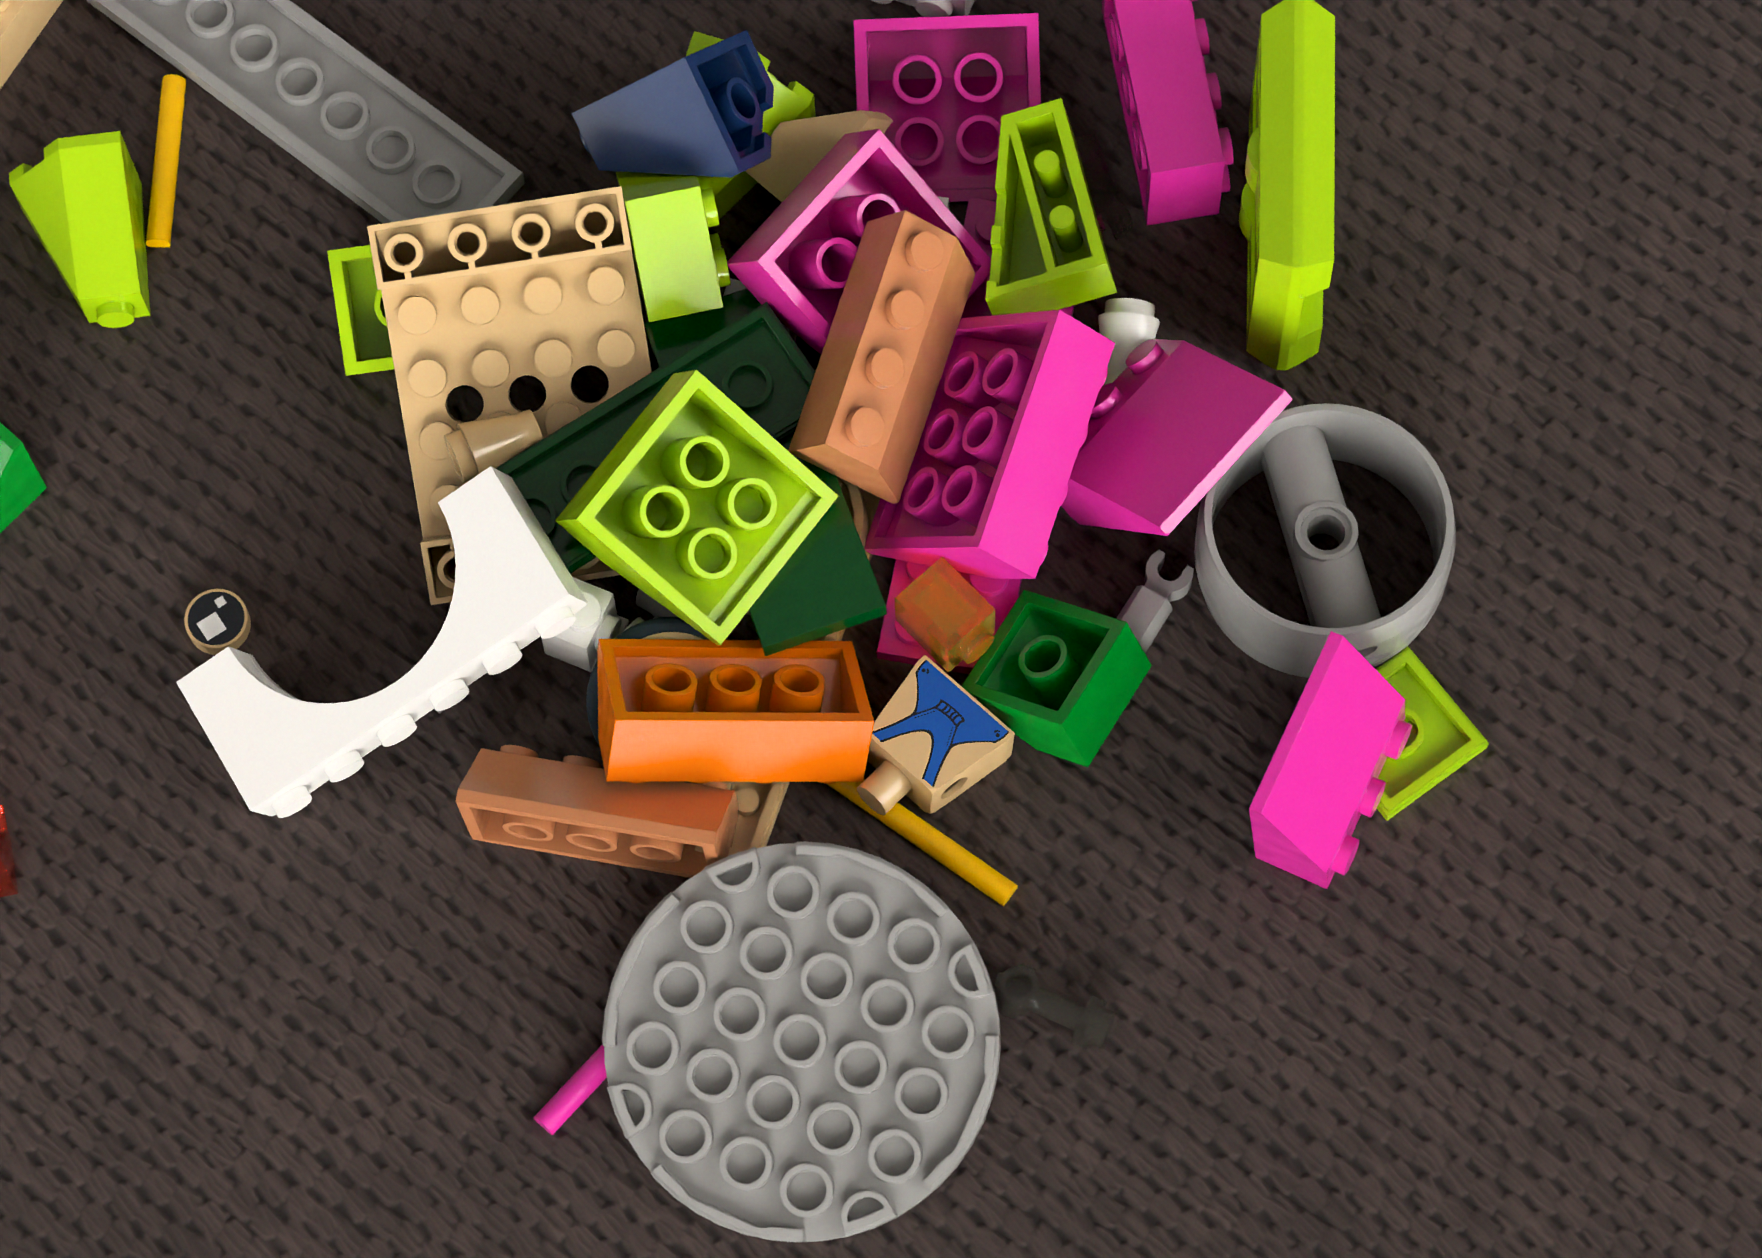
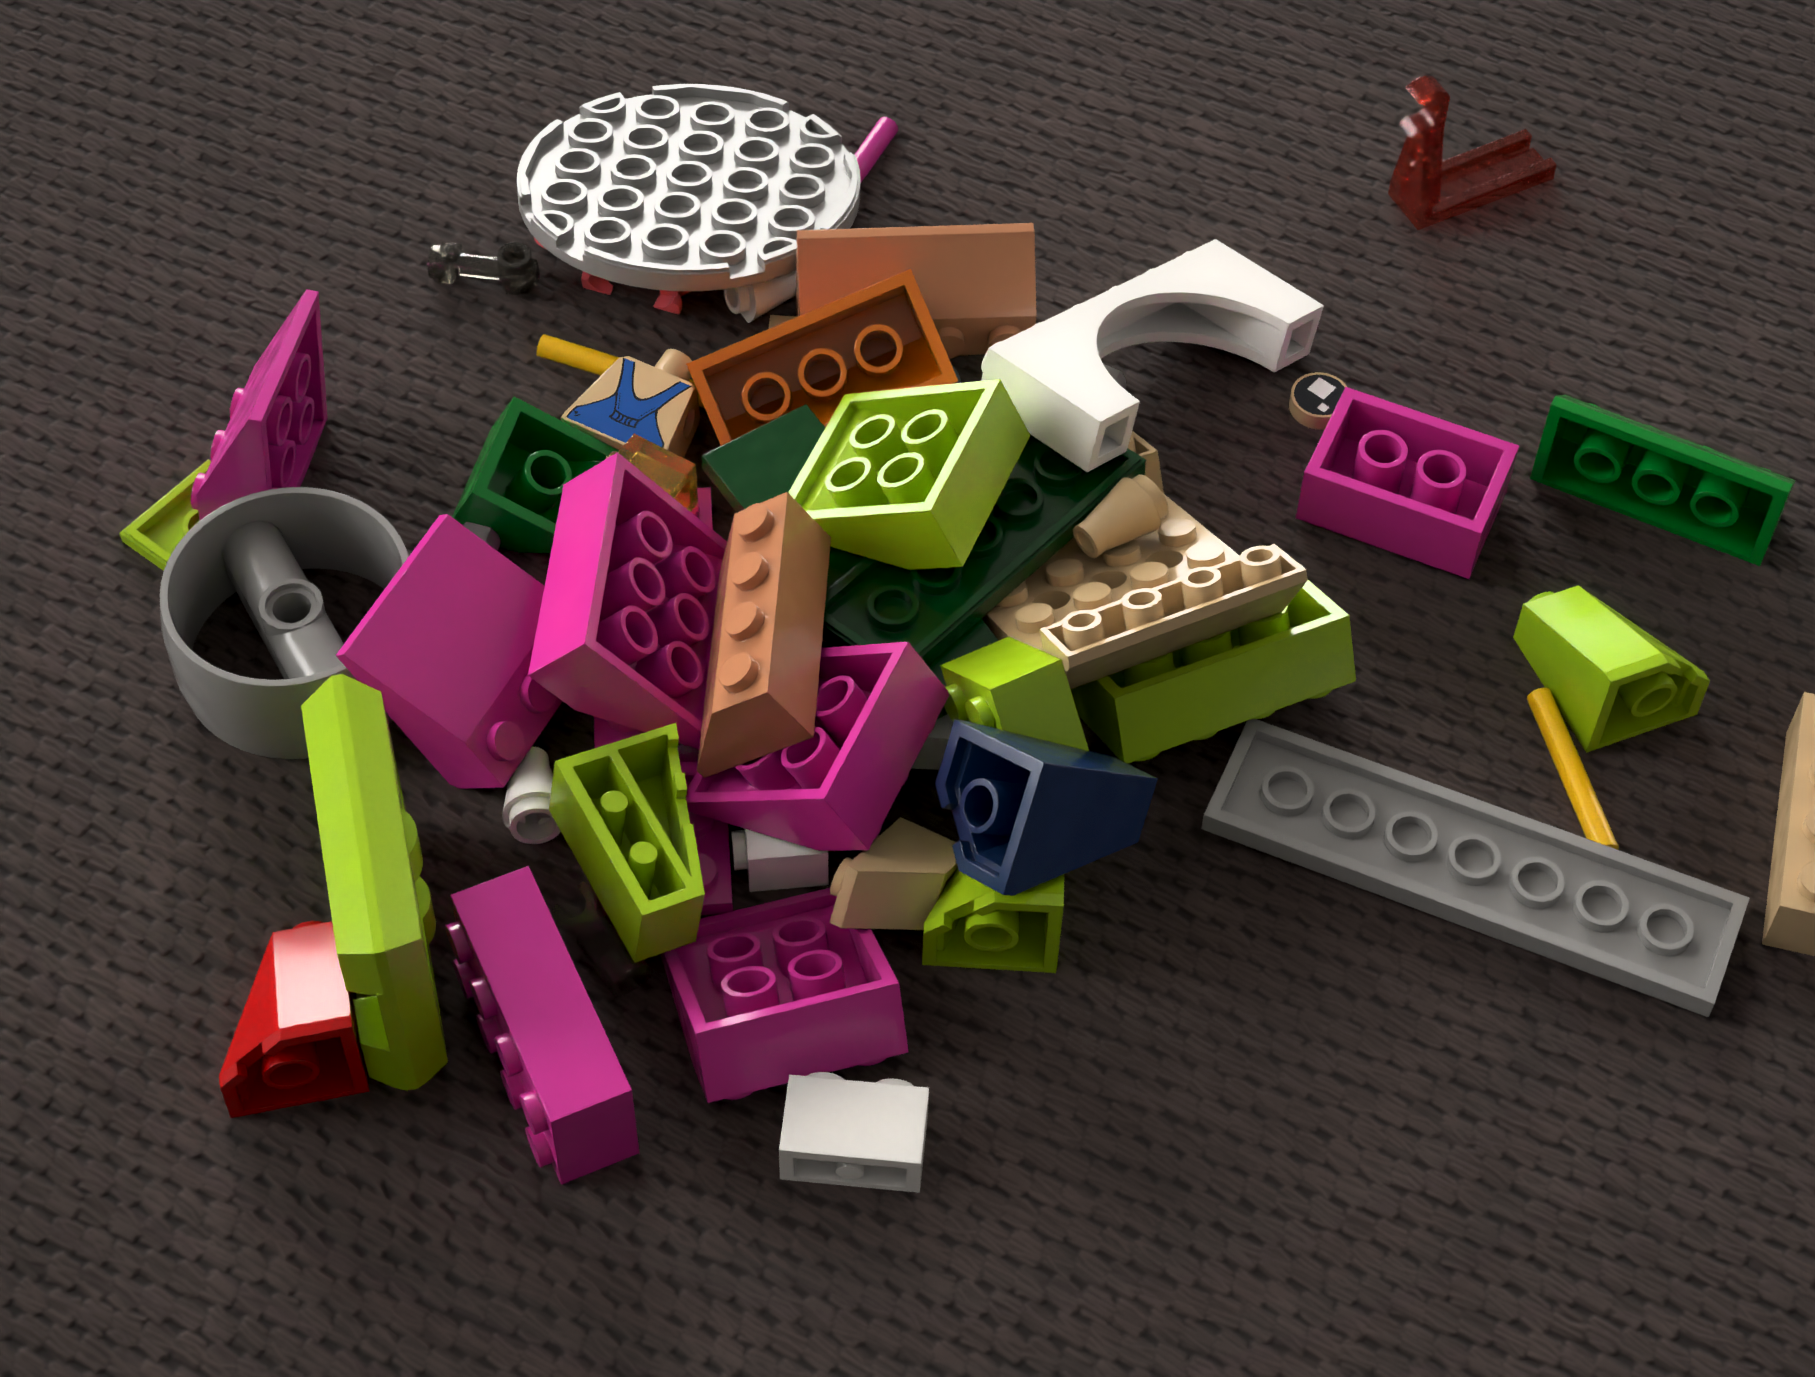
camera: 160 degrees right, 15 degrees down
none -> red slope [219,921,369,1118]
none -> dark pink brick [1296,387,1519,579]

